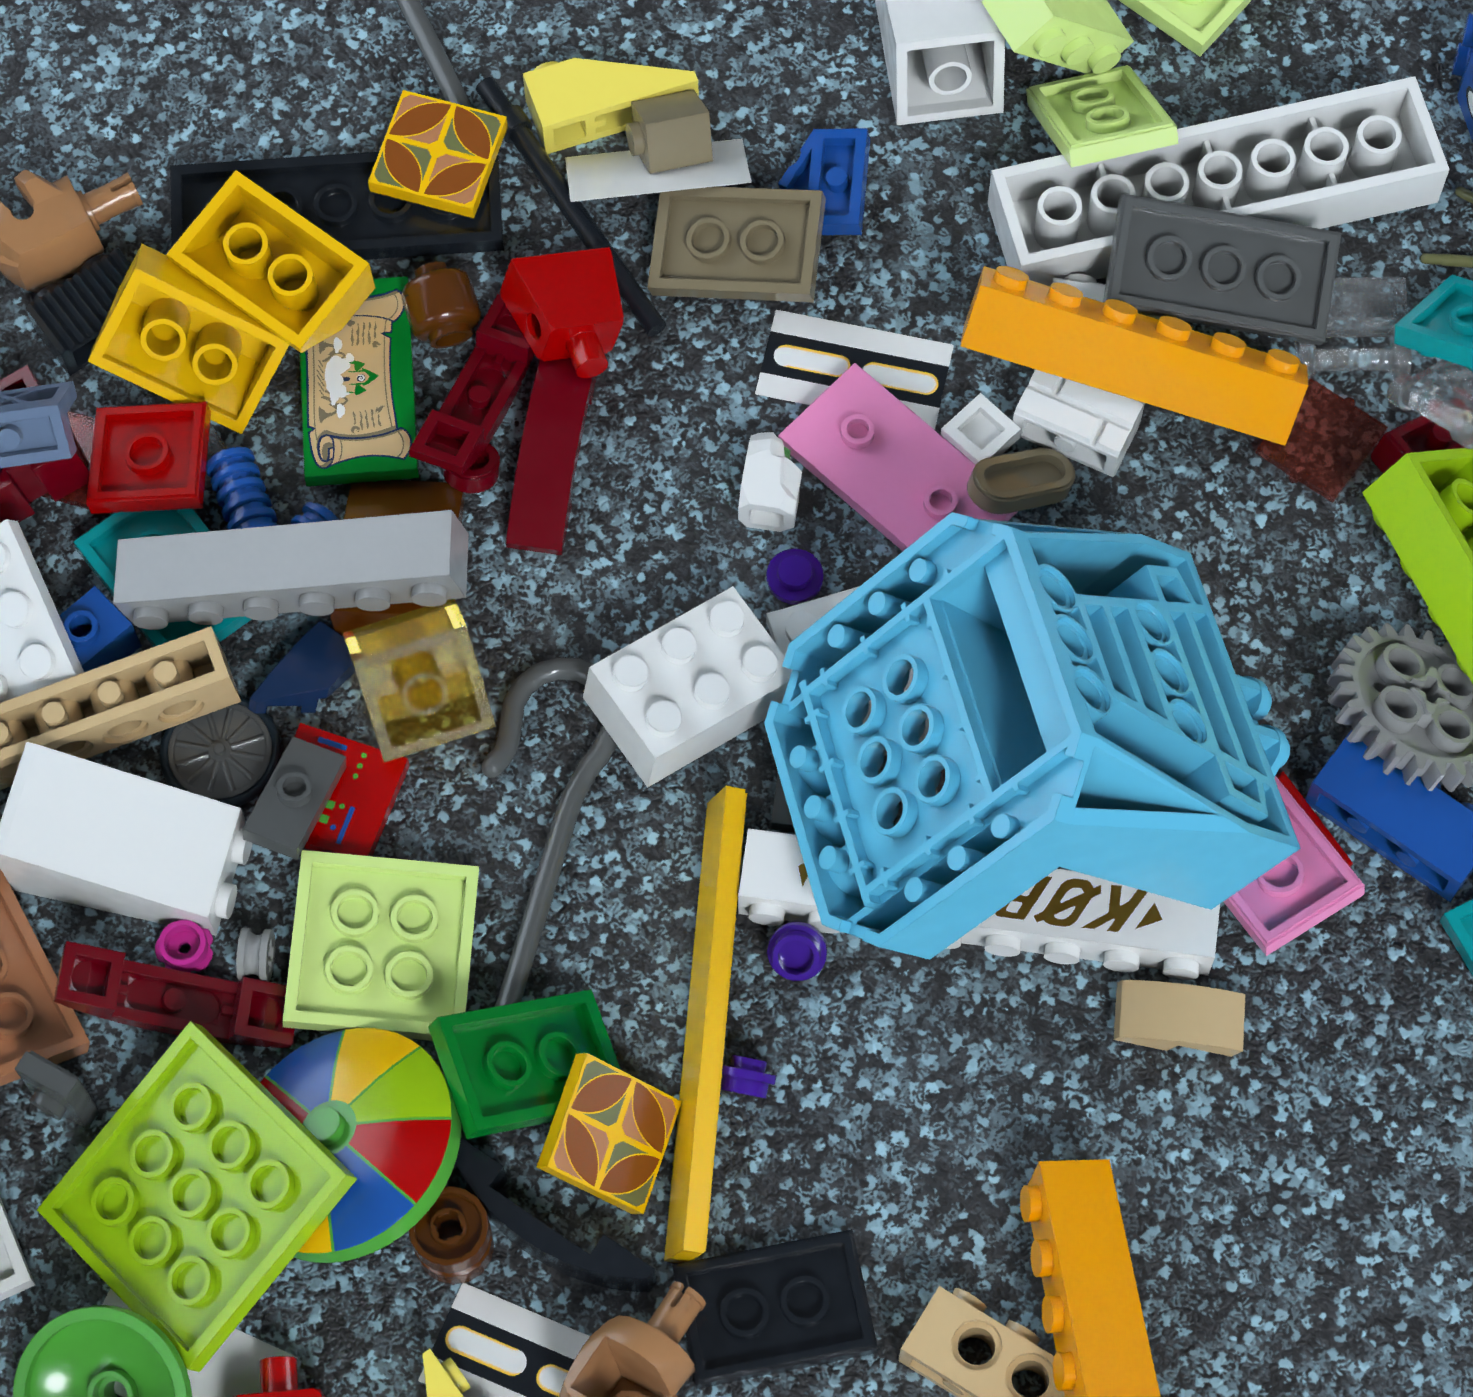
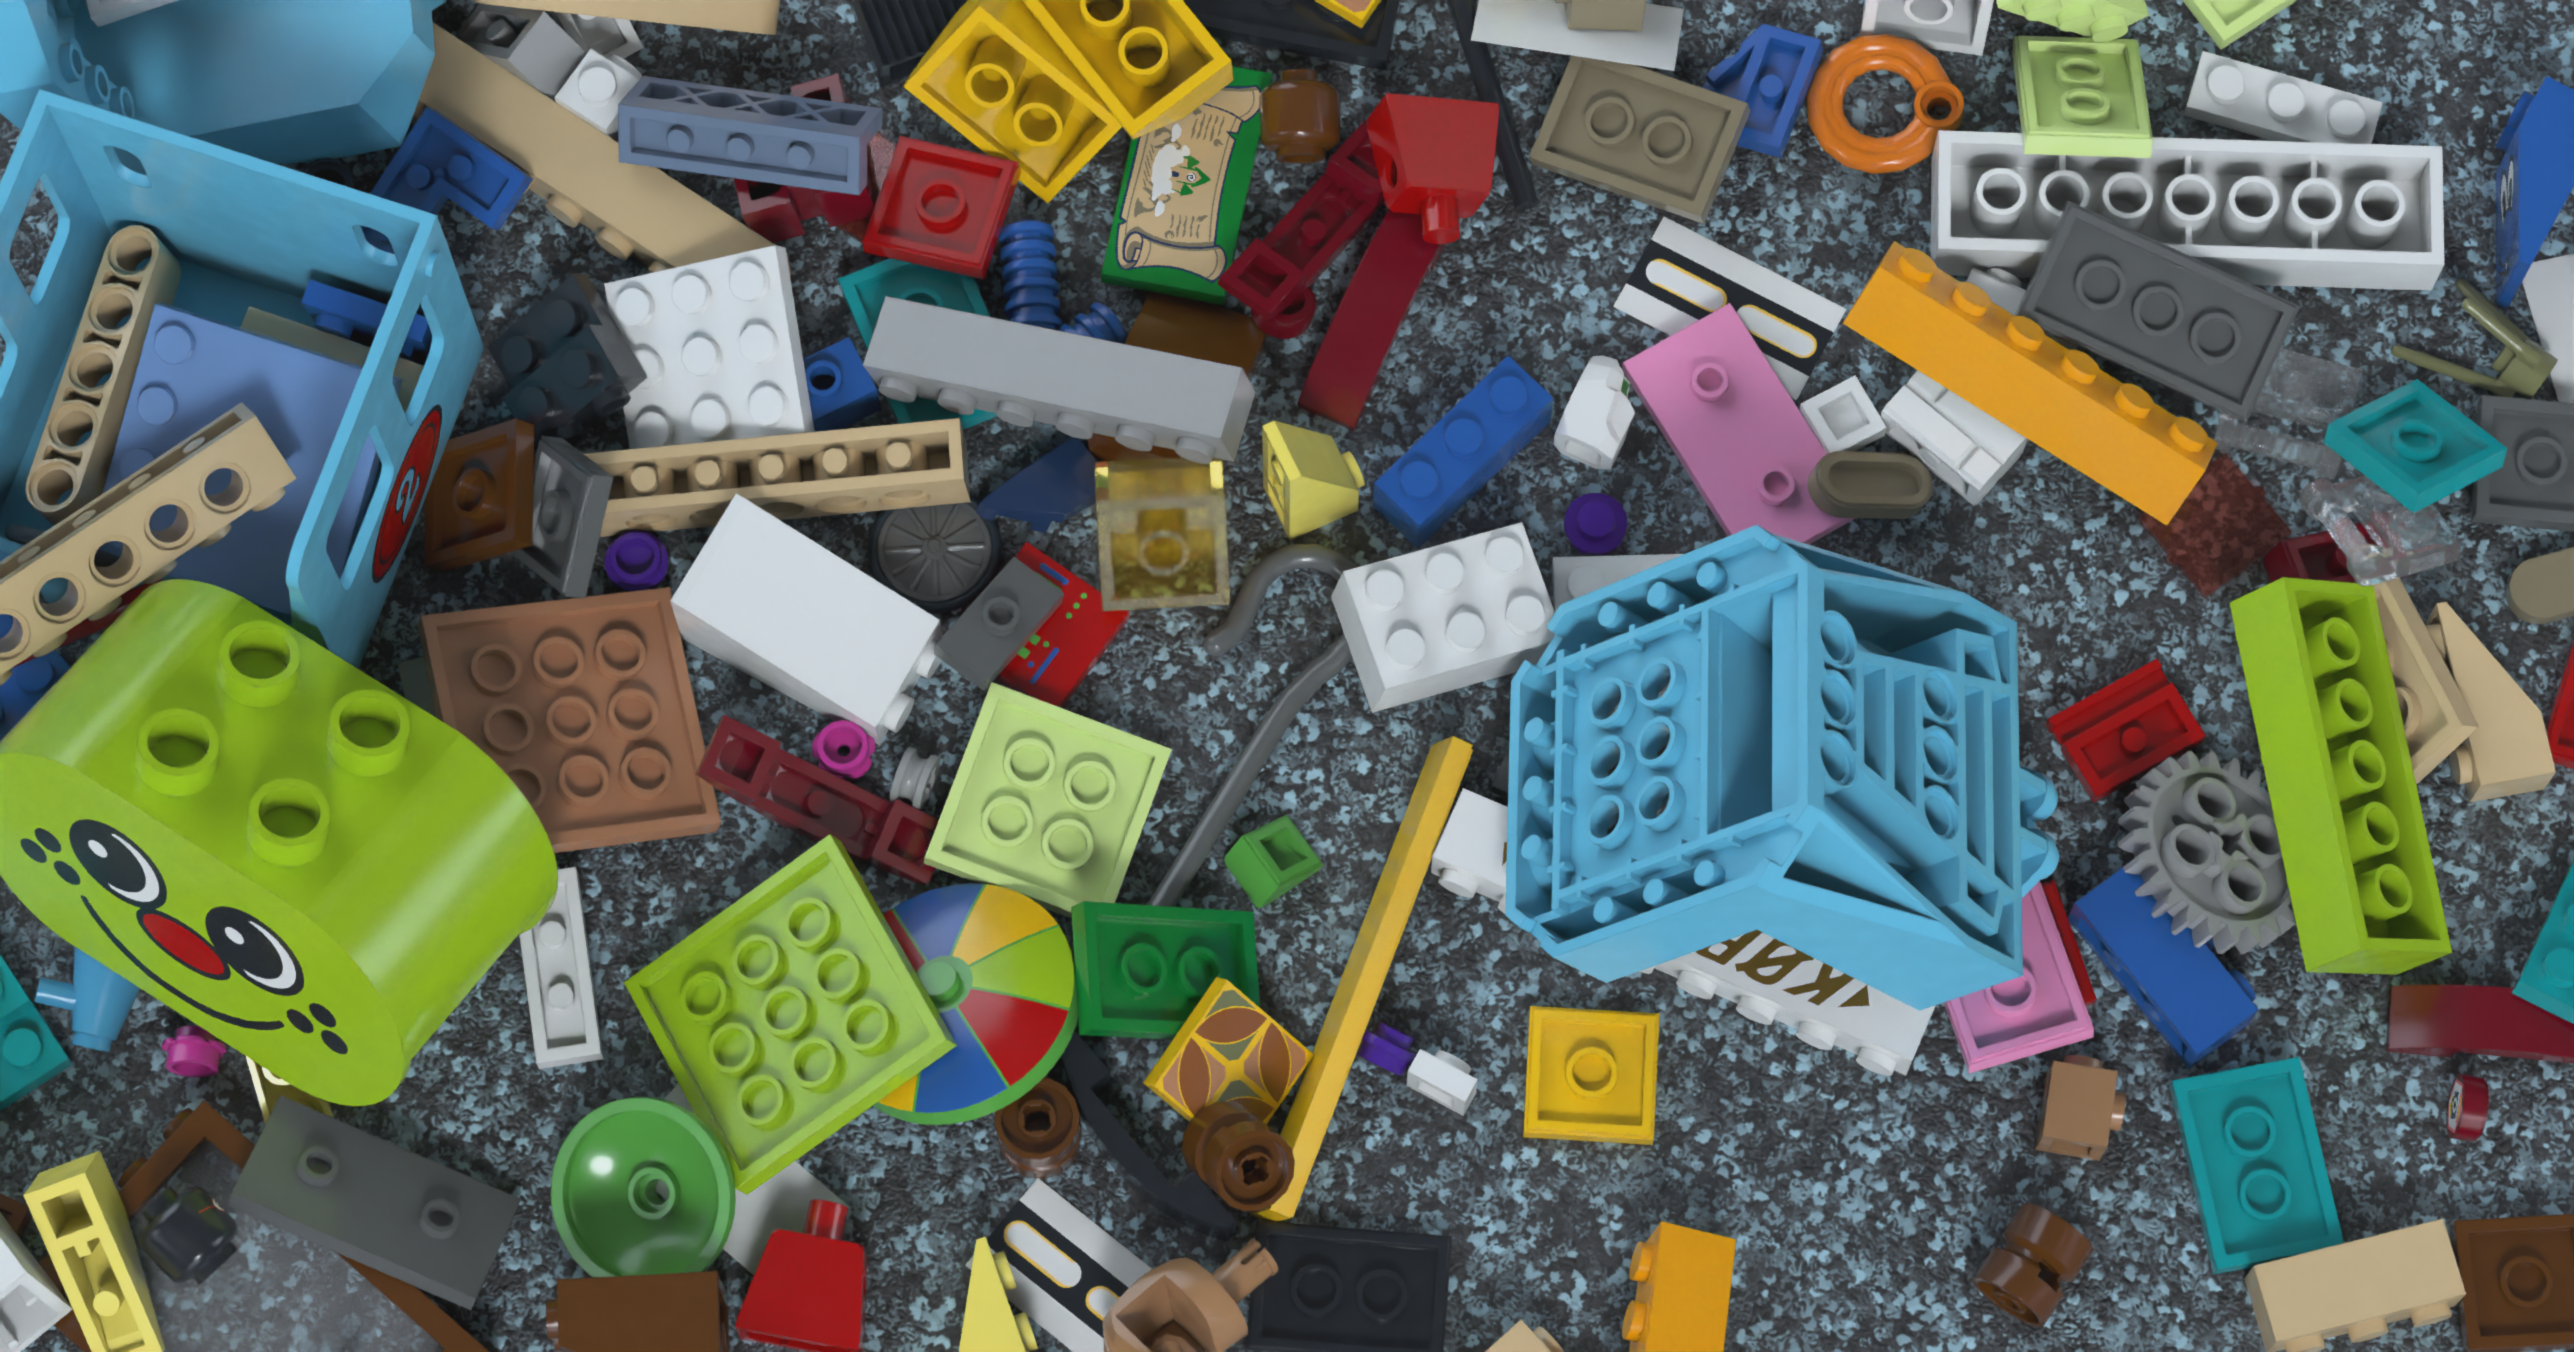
camera: 15 degrees right, 5 degrees up
dark grey plate [15,1050,99,1130] -> none
dark purple plate [767,922,827,981] -> none
tan slope [1114,980,1245,1057] -> none
none -> reddish brown wheel [1182,1101,1295,1211]
none -> bright green slope [1224,814,1323,908]
none -> light yellow slope [1262,421,1365,541]
none -> blue brick [1373,356,1553,549]
none -> white plate [1406,1049,1478,1116]
none -> yellow tile [1523,1006,1660,1145]
none -> orange piece [1806,34,1964,174]
none -> reddish brown wheel [1972,1203,2094,1327]
none -> medium nougat brick [2035,1055,2126,1161]
none -> red plate [2045,659,2206,803]
none -> white plate [2184,51,2383,144]

